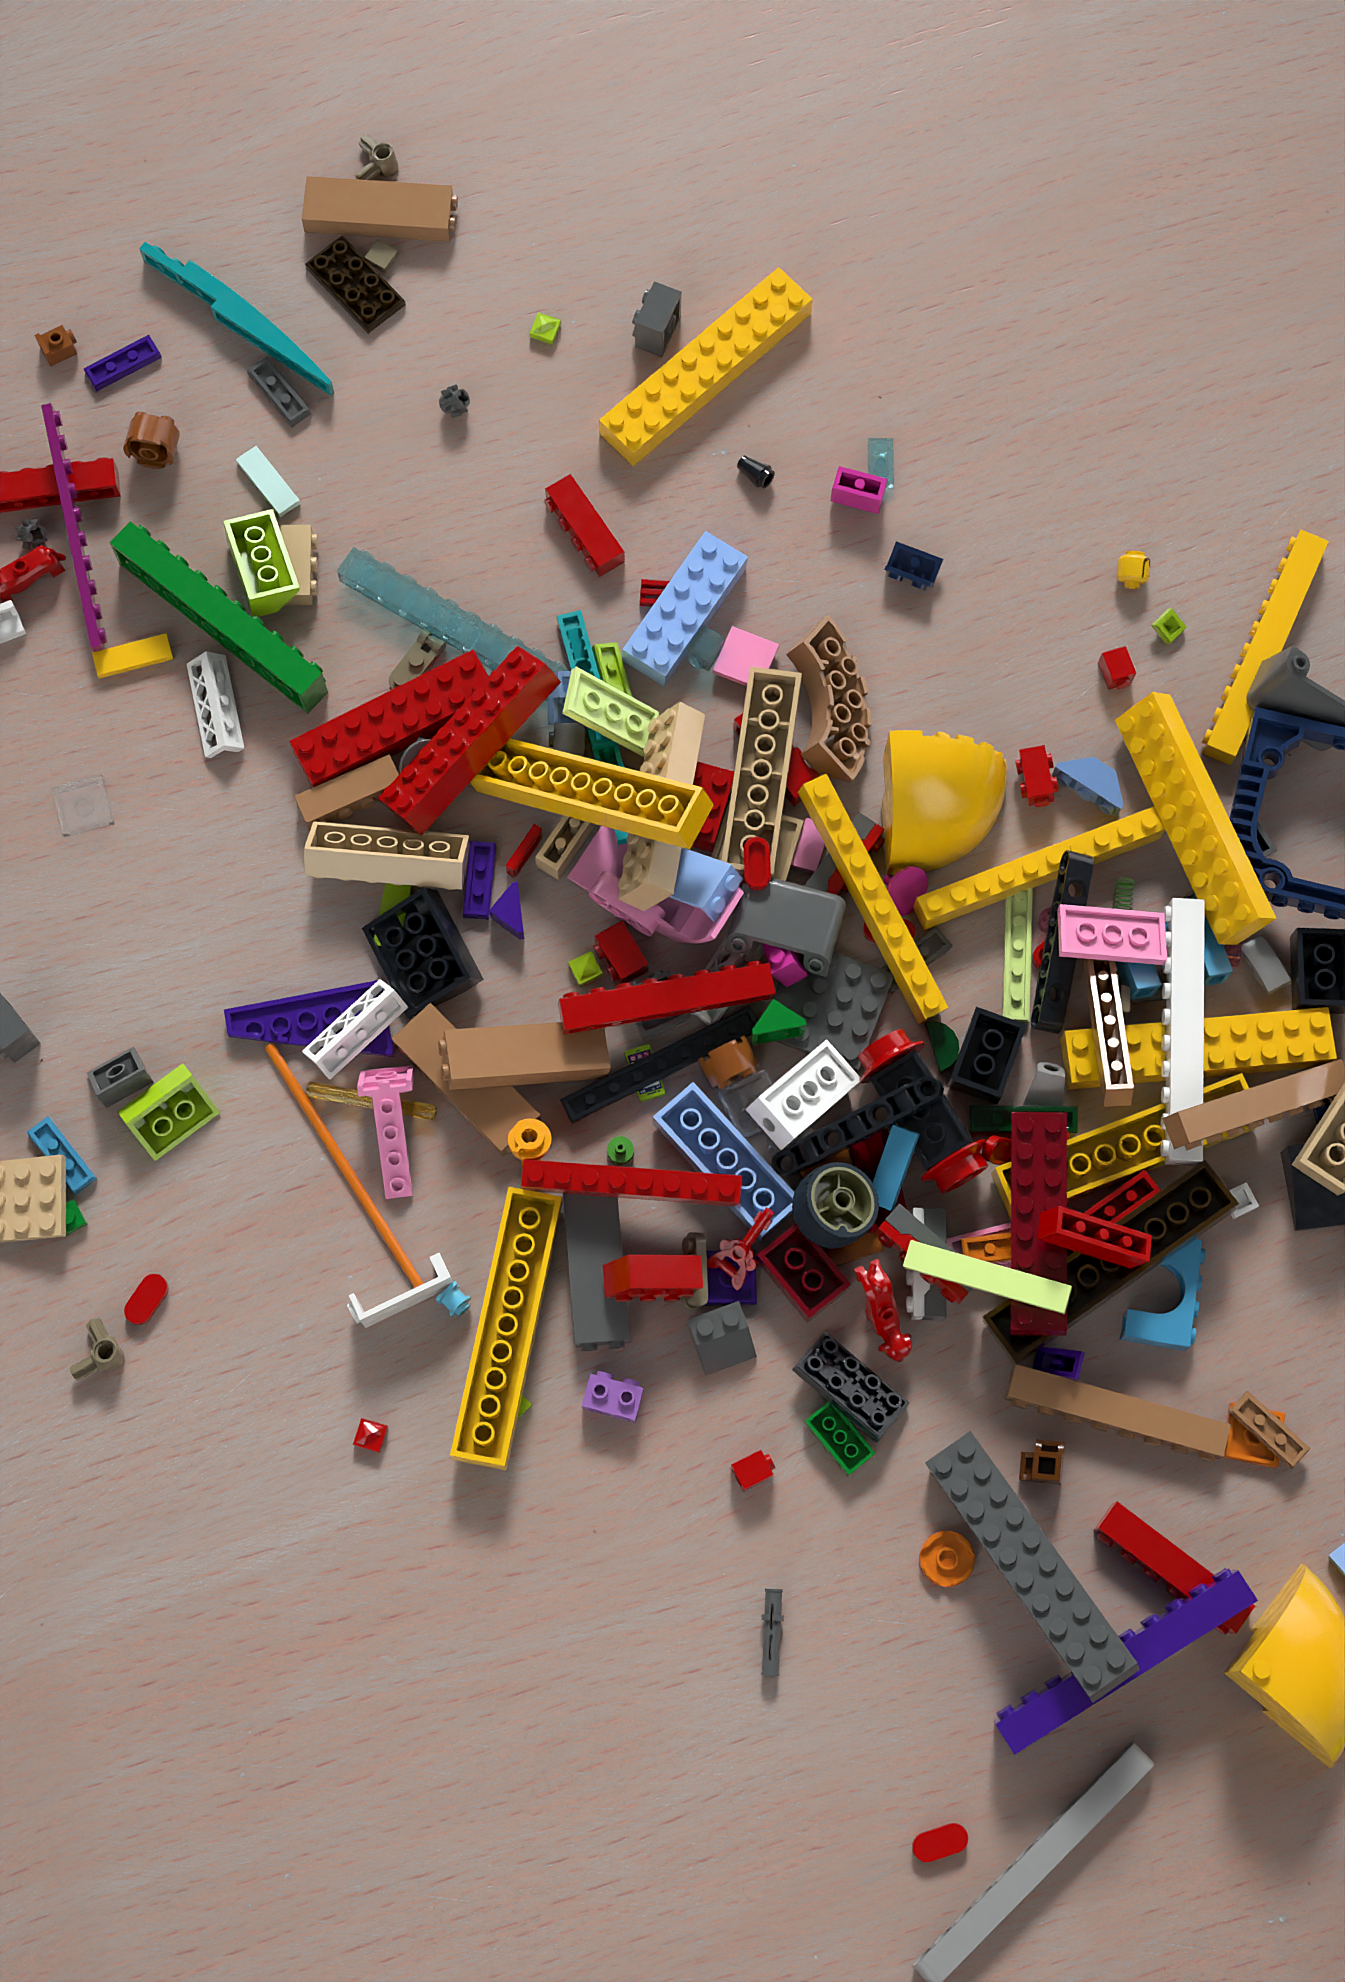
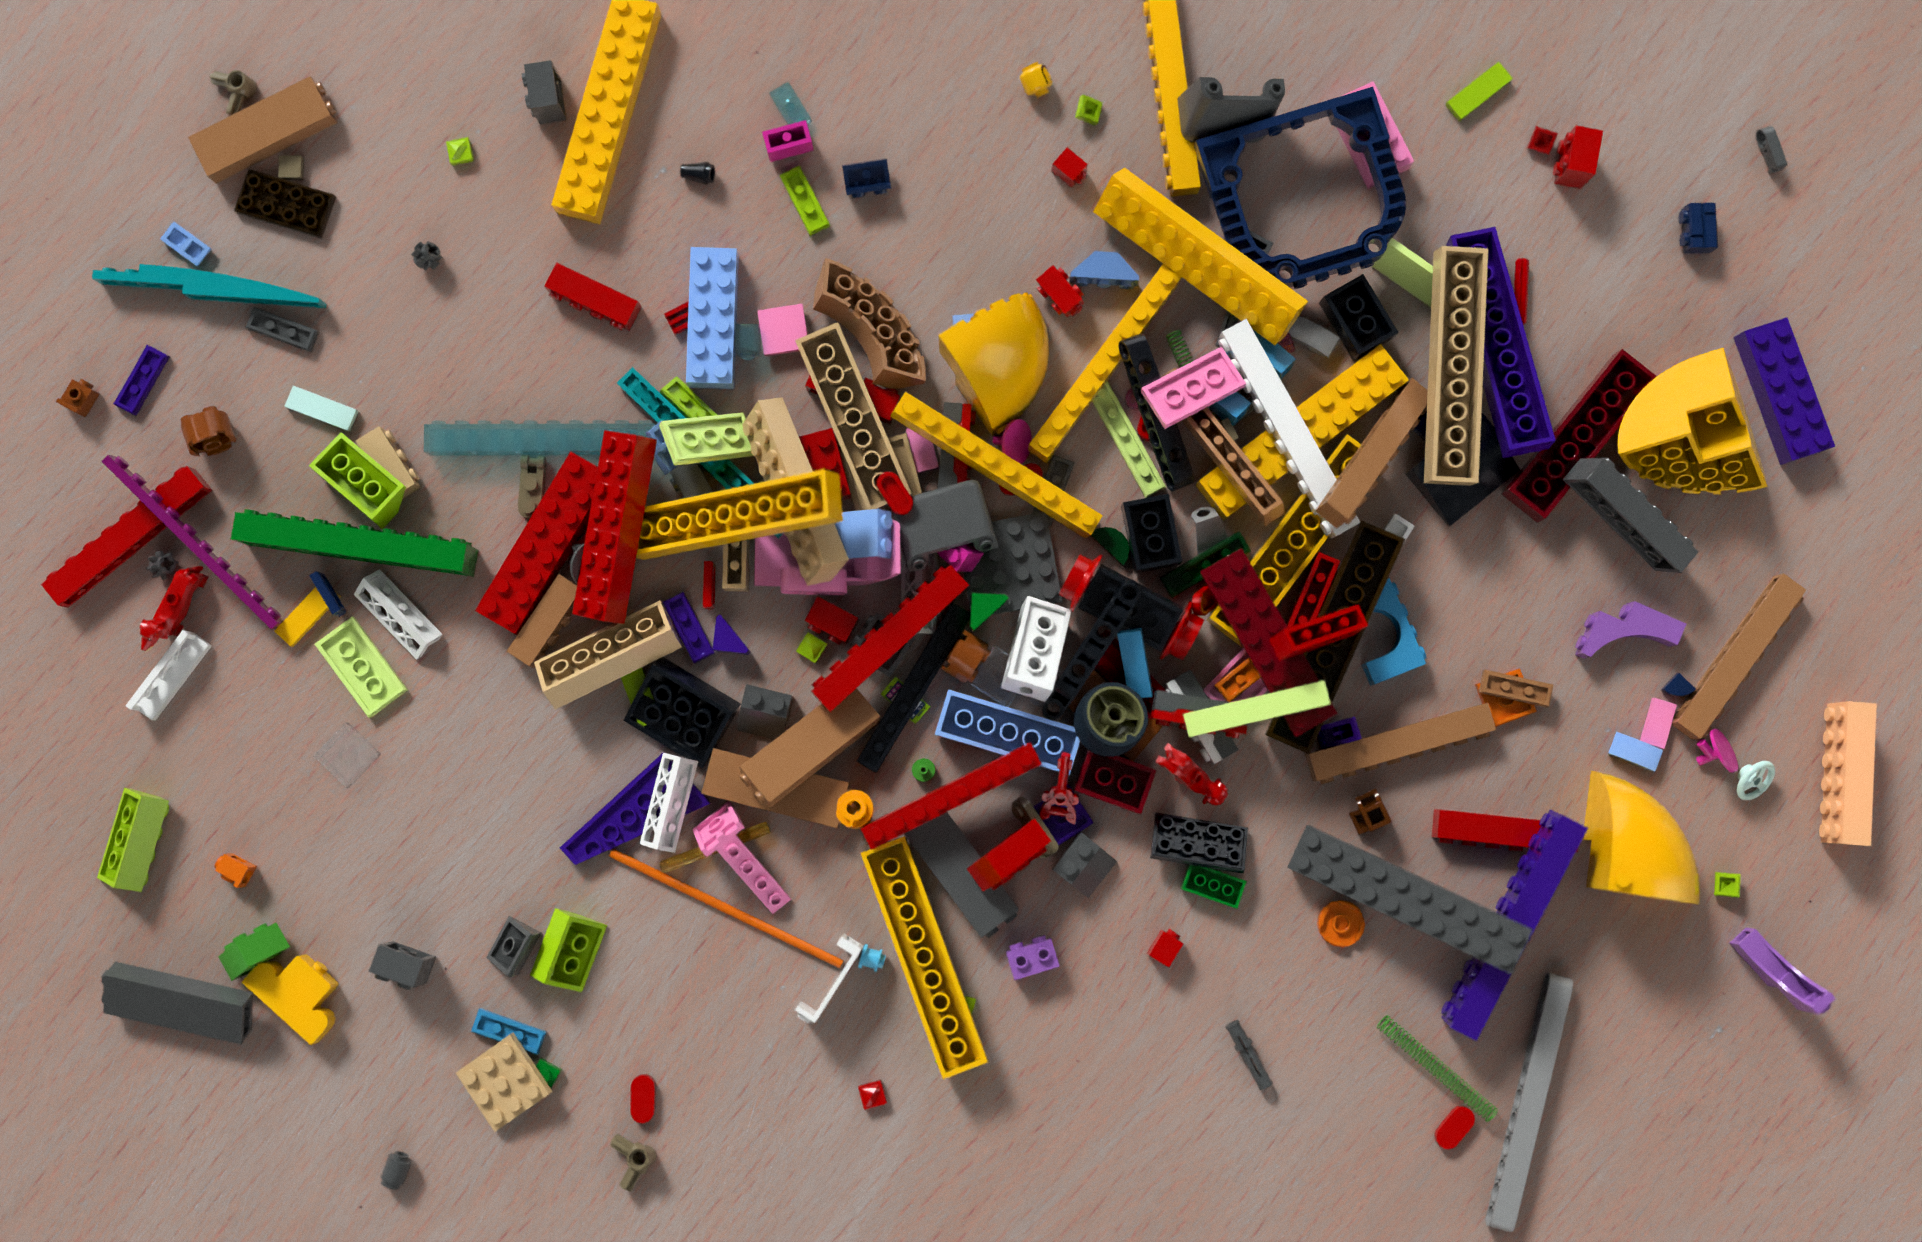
camera: 30 degrees left, 10 degrees up
none -> light blue slope [160,221,211,267]
none -> dark blue tile [309,571,347,617]
none -> yellowish green tile [315,616,408,718]
none -> dark grey slope [737,684,794,740]
none -> lime tile [780,165,830,236]
none -> bright green piece [1377,1015,1498,1122]

